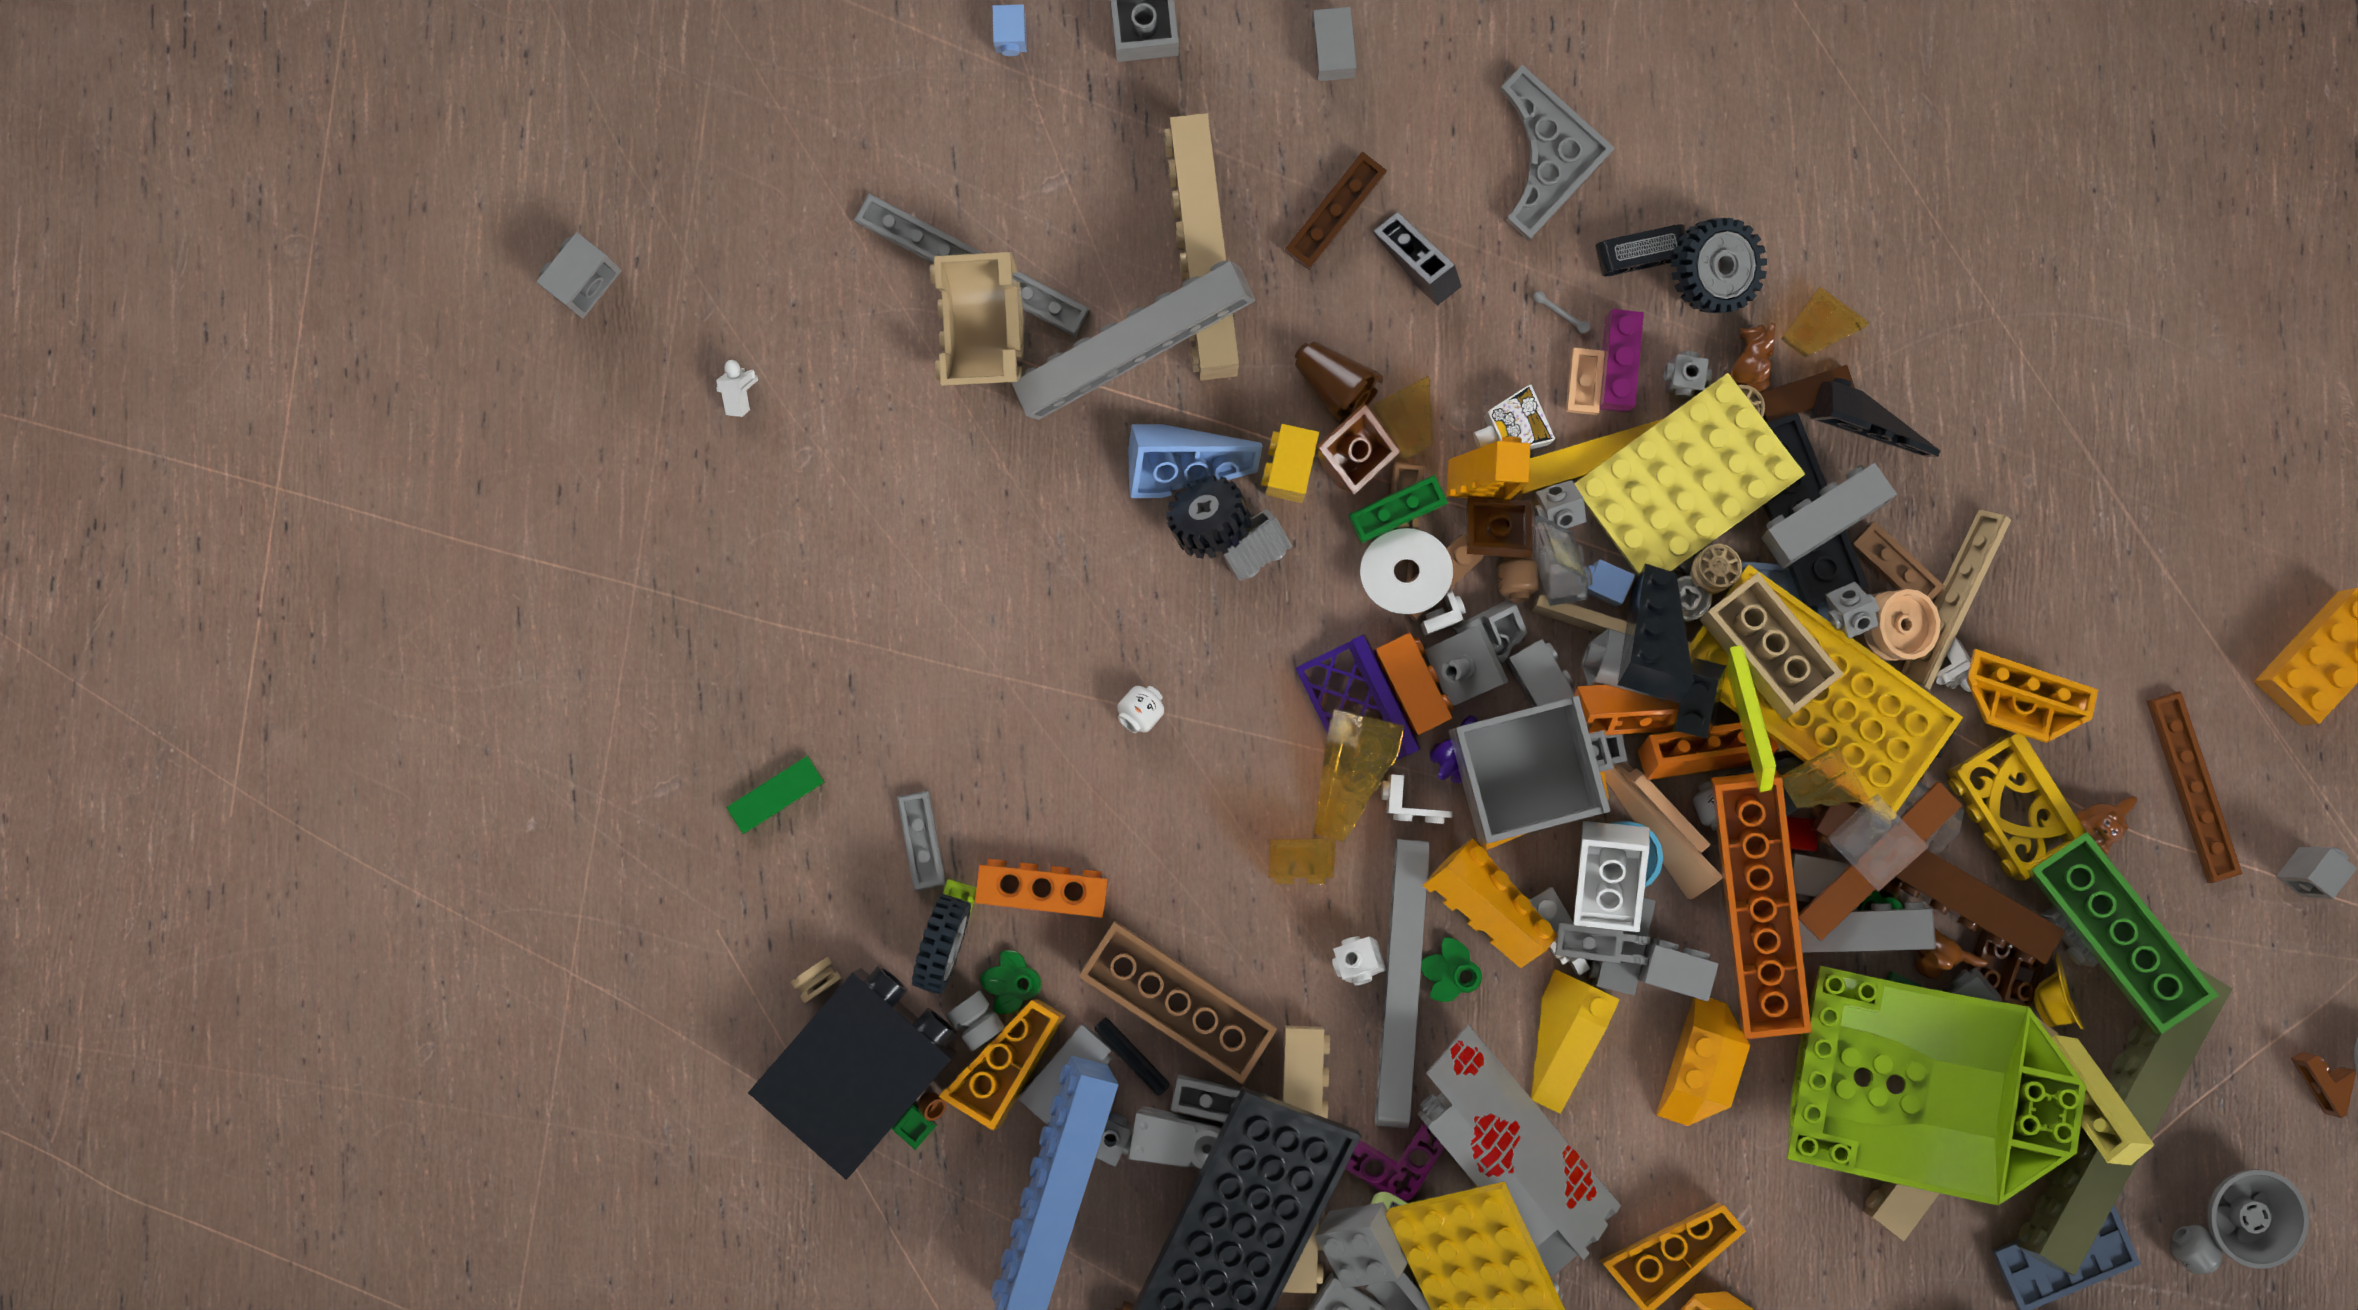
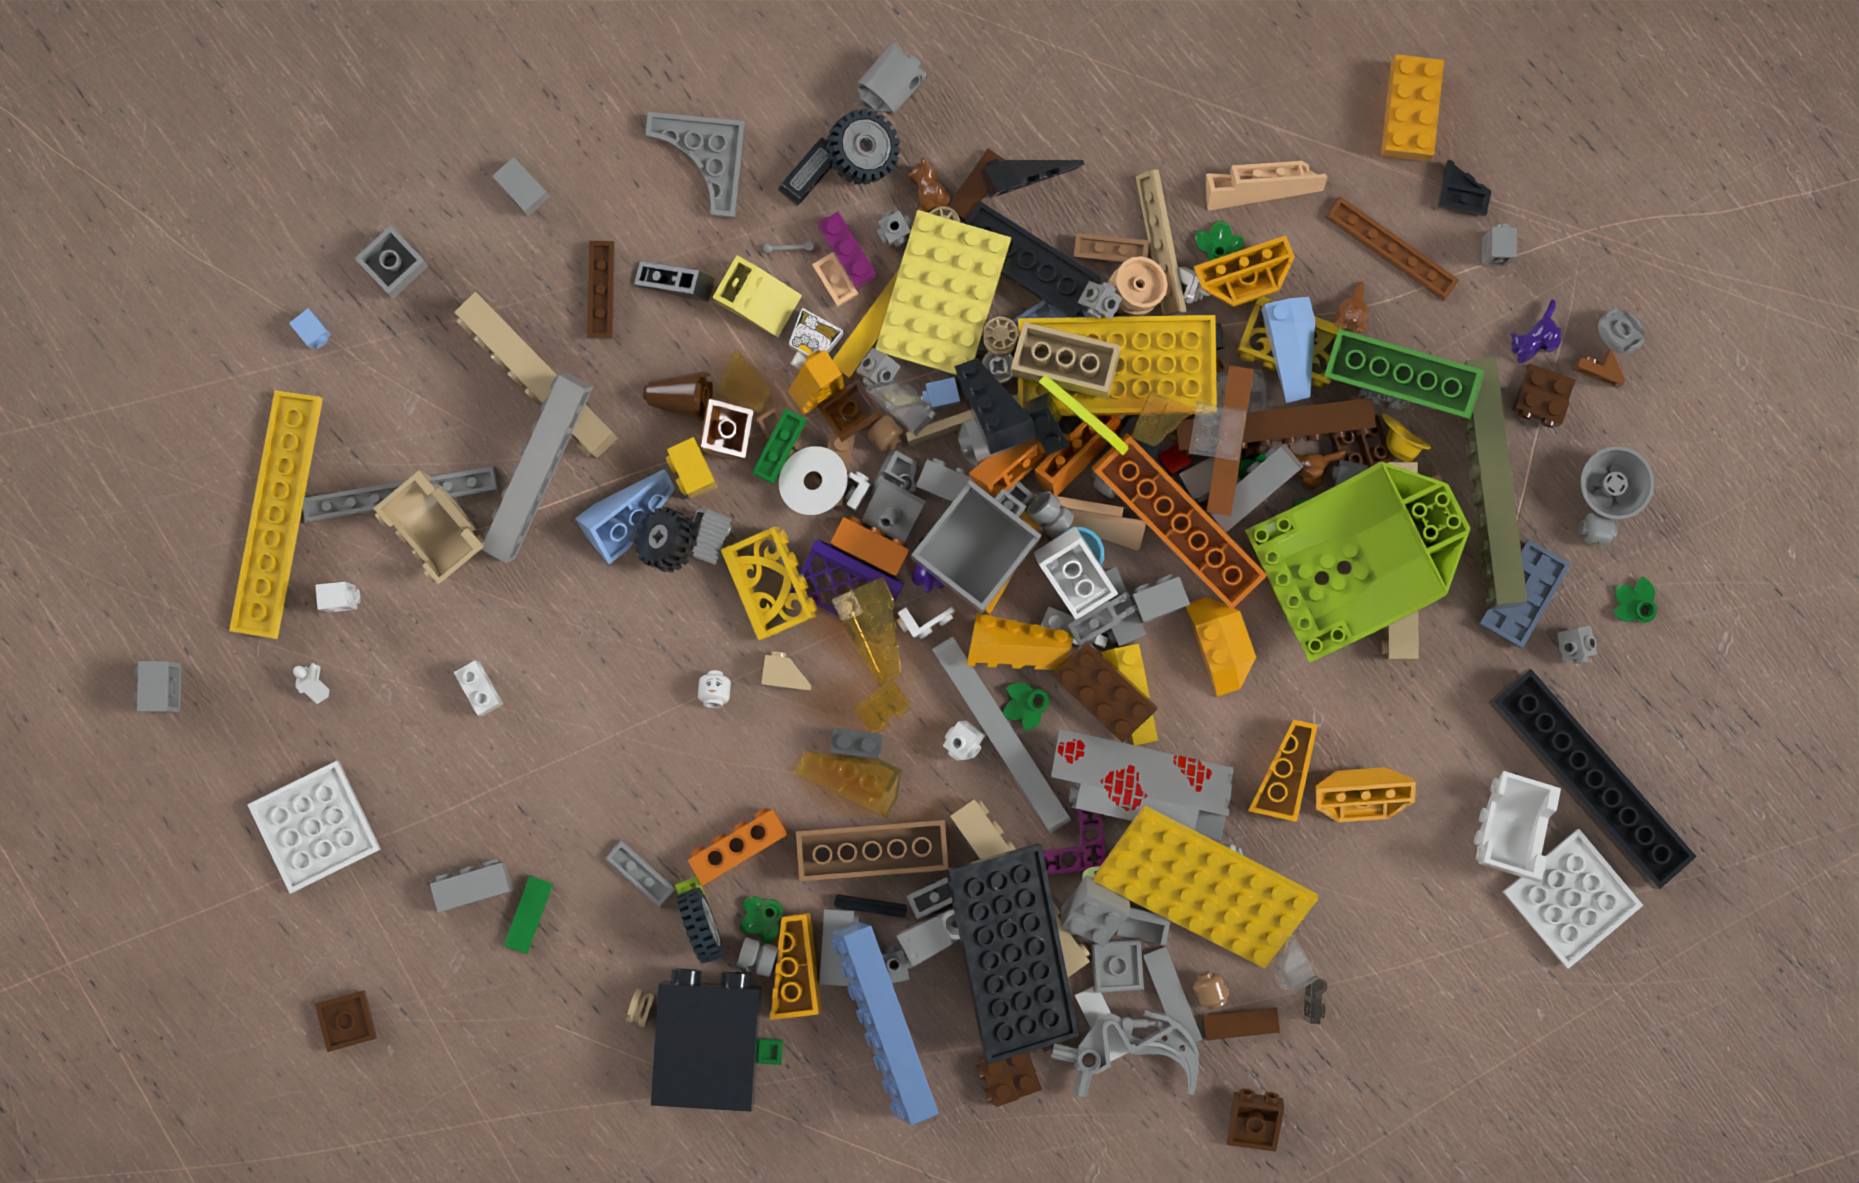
camera: 40 degrees left, 0 degrees up
dark orange hinge [918,1092,947,1121] -> none
light grey brick [1761,463,1897,569] -> none
clear yellow wing [1781,287,1870,358] -> none
light yellow brick [2052,1035,2154,1165] -> none
none -> yellow plate [229,390,323,639]
none -> white plate [247,761,381,894]
none -> reddish brown plate [315,990,377,1052]
none -> white brick [316,582,360,613]
none -> light grey brick [430,859,513,912]
none -> white brick [454,660,503,716]
none -> light yellow slope [713,255,802,338]
none -> yellow fence [721,526,817,640]
none -> tan slope [762,651,812,691]
none -> clear yellow wedge [795,751,902,820]
none -> dark grey brick [830,728,883,759]
none -> light grey cylinder [856,42,927,116]
none -> light grey wheel [1027,491,1074,538]
none -> reddish brown plate [1052,640,1158,743]
none -> green plate [1195,220,1244,261]
none -> light nougat wedge [1206,161,1327,210]
none -> light blue wedge [1261,297,1315,403]
none -> black wing [1437,160,1491,216]
none -> dark purple animal [1511,299,1561,364]
none -> reddish brown plate [1512,363,1576,428]

